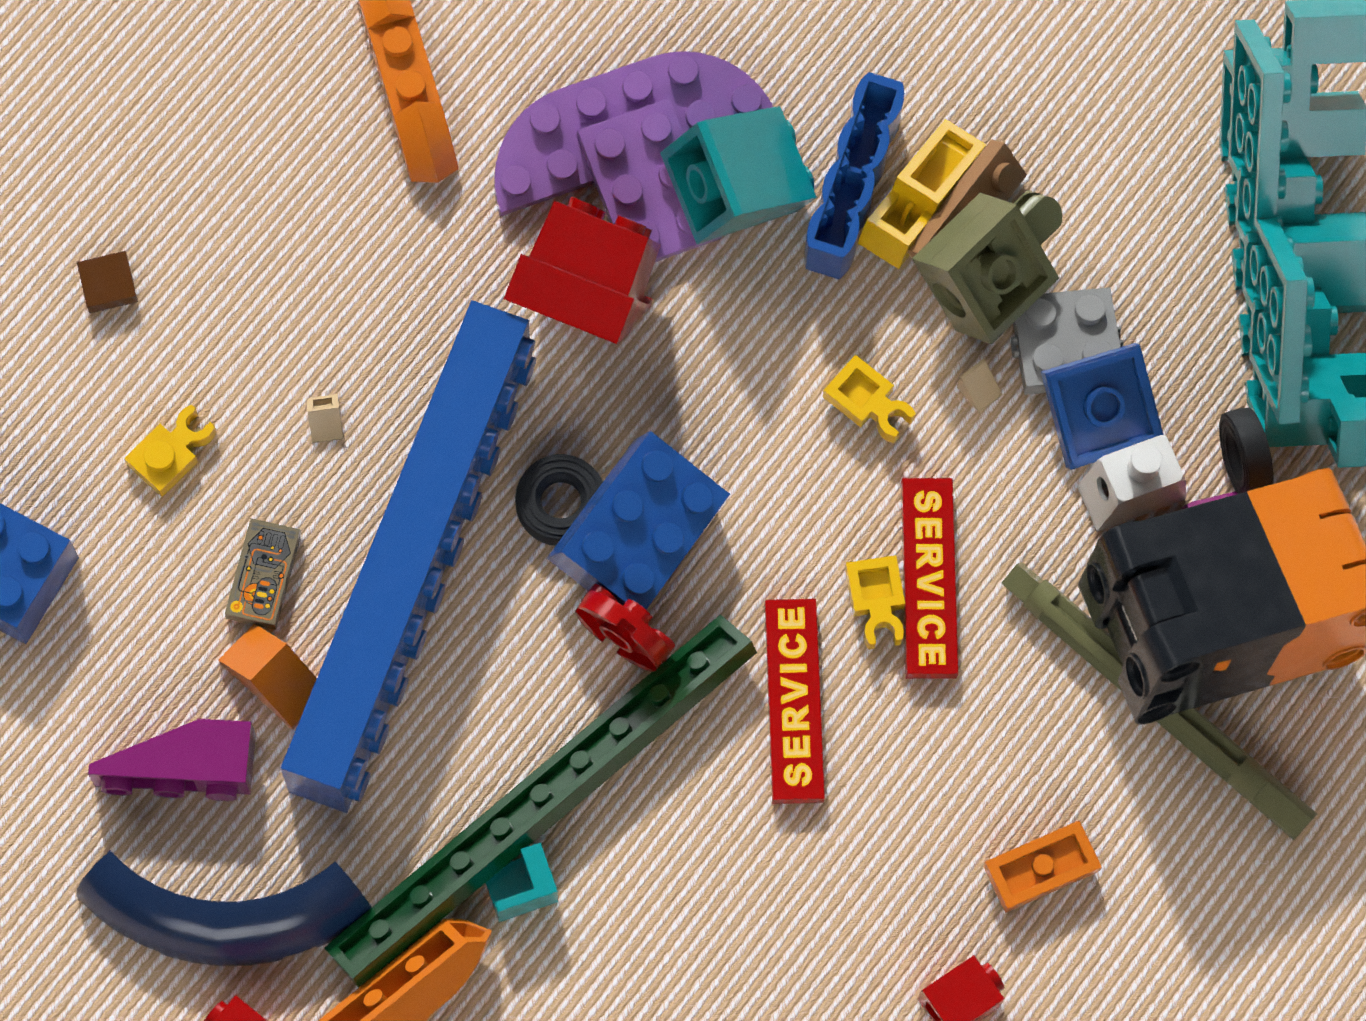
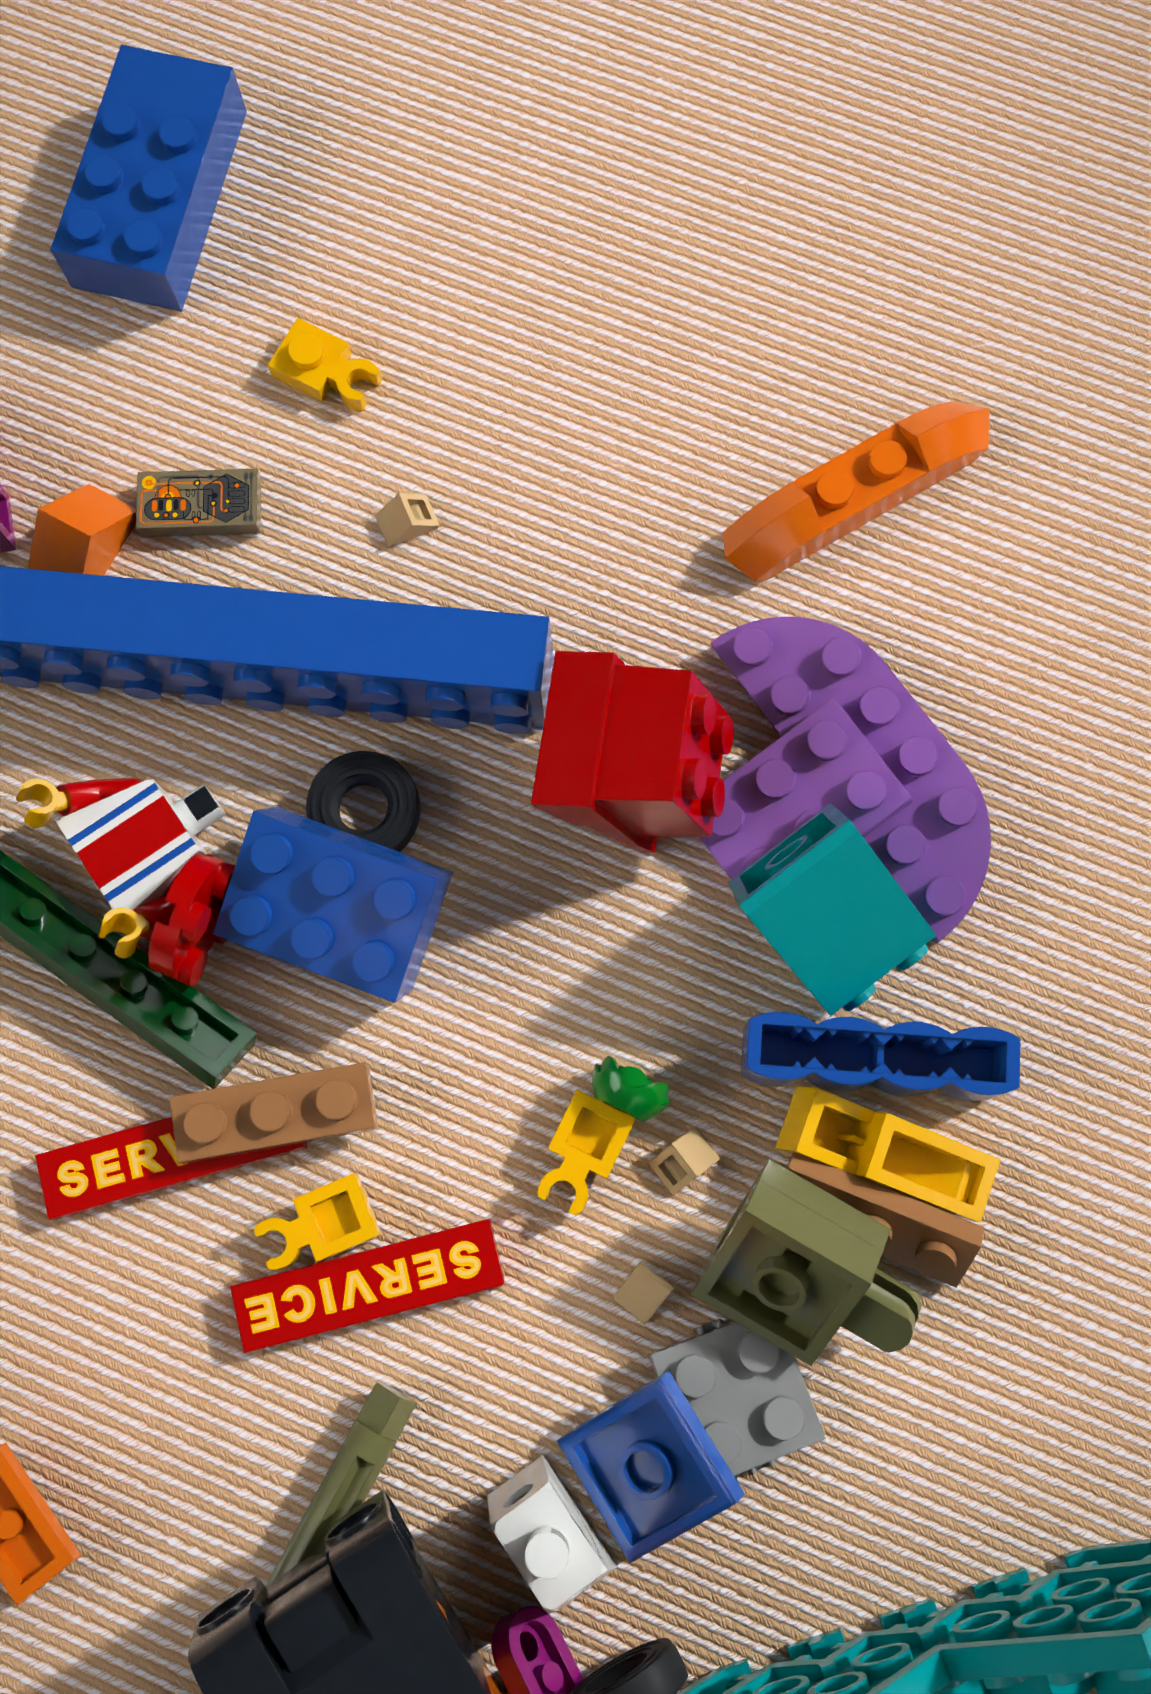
camera: 85 degrees right, 5 degrees up
reddish brown tile [77,251,138,314] -> none
none -> torso [16,778,225,958]
none -> medium nougat plate [170,1062,378,1164]
none -> green plate [592,1056,671,1122]
none -> tan piece [648,1126,721,1196]

